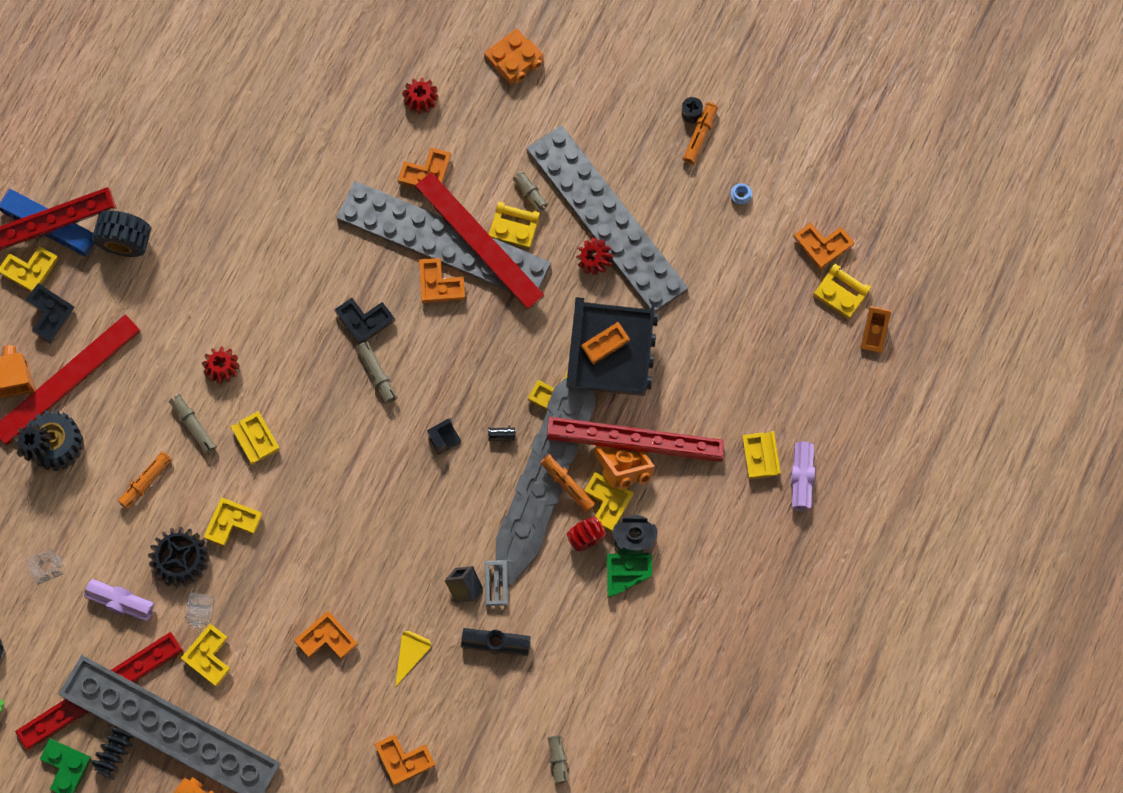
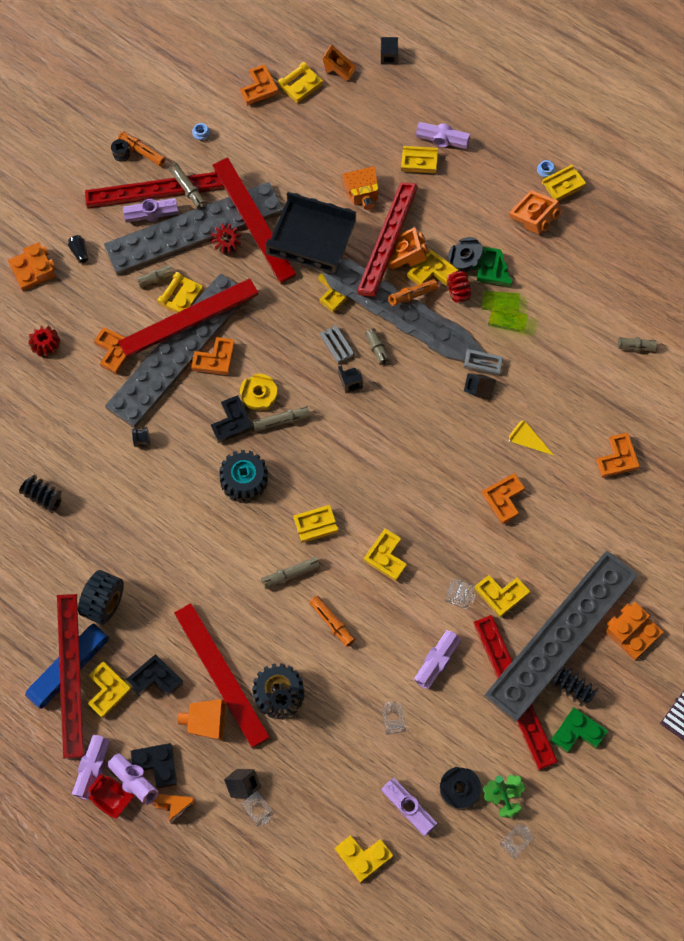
camera: 75 degrees left, 5 degrees down
black gear [148,527,210,588] -> none
red gear [202,346,240,385] -> none
black piece [461,628,531,656] -> none
black pin [488,425,516,443] -> none
orange plate [581,322,630,365] -> none
none -> black piece [19,475,62,513]
none -> black cone [68,235,88,263]
none -> red tile [85,172,225,208]
none -> lavender piece [123,198,178,223]
none -> black wheel [132,427,150,447]
none -> dark tan pin [169,163,207,209]
none -> red tile [212,157,296,284]
none -> black wheel [219,450,268,503]
none -> yellow plate [240,374,278,411]
none -> light grey tile [320,325,354,364]
none -> orange torso [342,166,378,210]
none -> dark tan pin [364,328,390,365]
none -> black panel [381,37,398,65]
none -> clear neon green plate [482,291,520,312]
none -> clear neon green plate [488,307,528,333]
none -> orange plate [509,190,561,234]
none -> light blue plate [537,160,555,178]
none -> yellow plate [542,165,586,201]

